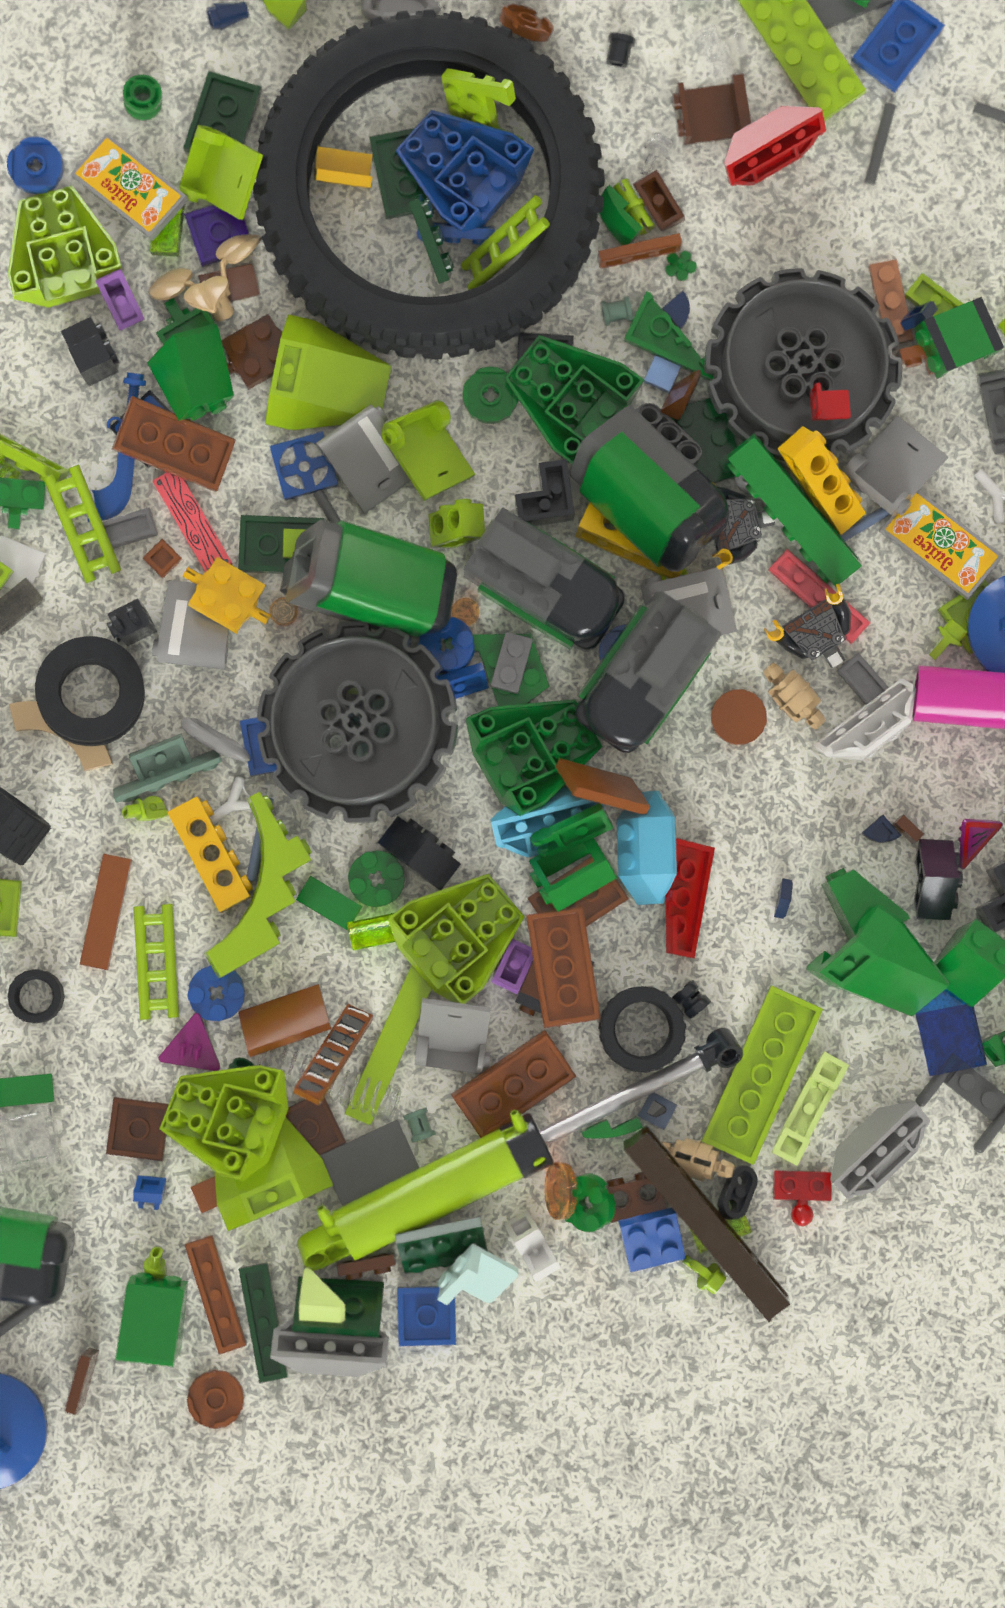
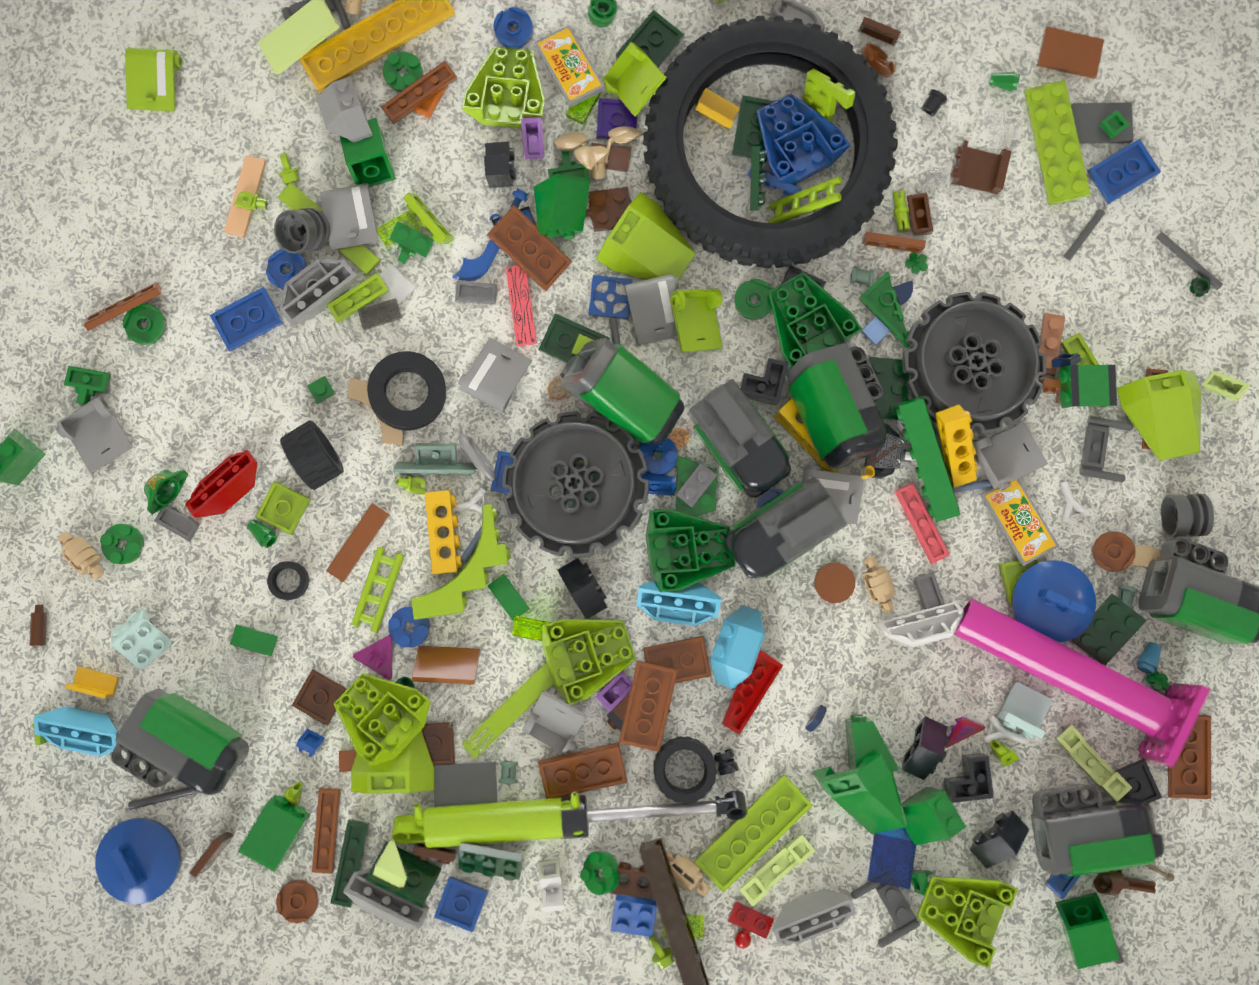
camera: 25 degrees right, 0 degrees up
lime bar [43,464,121,583] -> none
black hinge [106,598,158,647] -> none
dark orange tile [143,539,182,578] -> none
yellow plate [182,557,271,634] -> none
tile [294,1004,373,1105] -> none
green plate [348,851,405,907] -> none
lime brick [428,499,485,548] -> none
light aqua bracket [437,1244,519,1305] -> none
green window [529,838,617,912] -> none
green hinge [530,803,613,858] -> none
clear orange tile [544,1162,577,1220] -> none
dark orange tile [555,758,650,815] -> none
green slope [581,1116,643,1139] -> none
green slope [599,185,643,246] -> none
sand blue slope [638,1093,677,1130] -> none
reddish brown slope [660,370,702,420] -> none
black plate [717,1165,758,1220] -> none
red wedge [724,106,826,186] -> none
torso [764,584,851,668] -> none
red bracket [810,383,851,421] -> none
dark blue tile [861,815,902,843] -> none
reddish brown tile [892,815,924,844] -> none
lime piece [929,618,968,660] -> none

